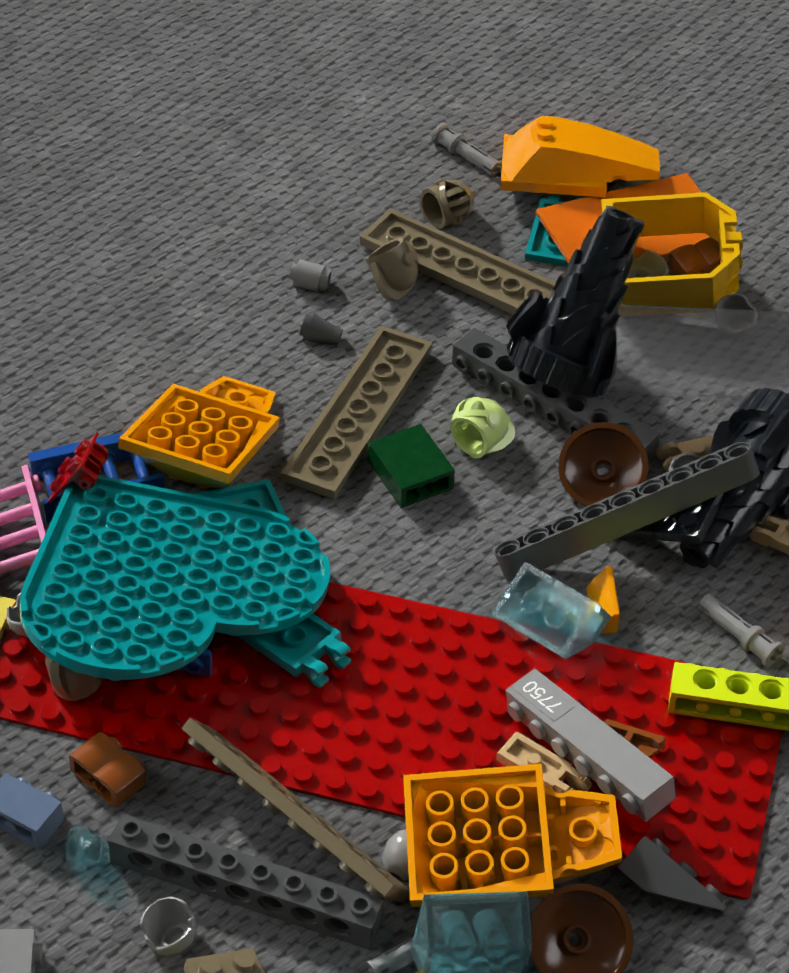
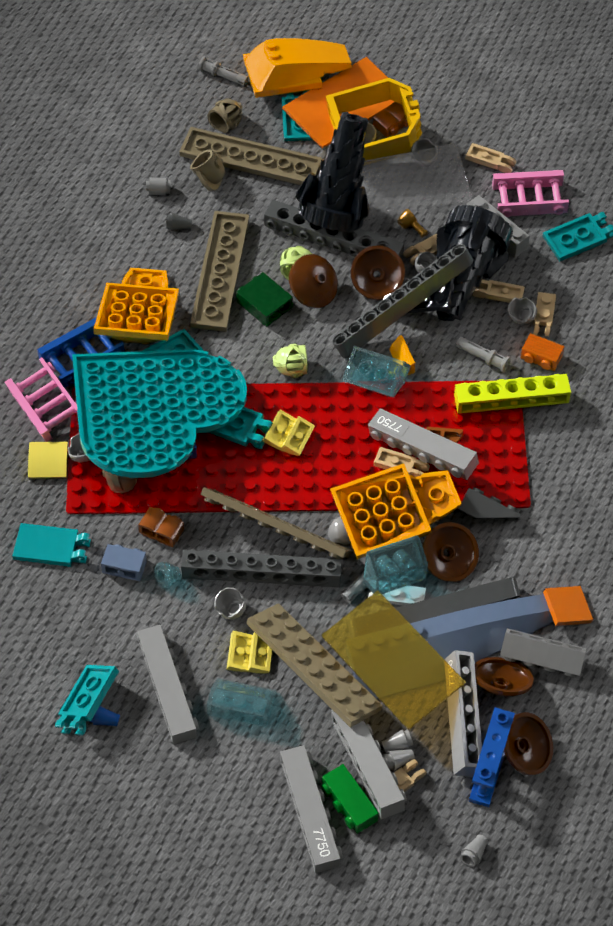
camera: 15 degrees left, 10 degrees up
red hinge [47,432,108,504] -> none
none -> light yellow slope [263,409,315,456]
none -> yellowish green helmet [273,344,308,378]
none -> reddish brown dish [289,254,338,308]
none -> pearl gold bar [397,209,428,238]

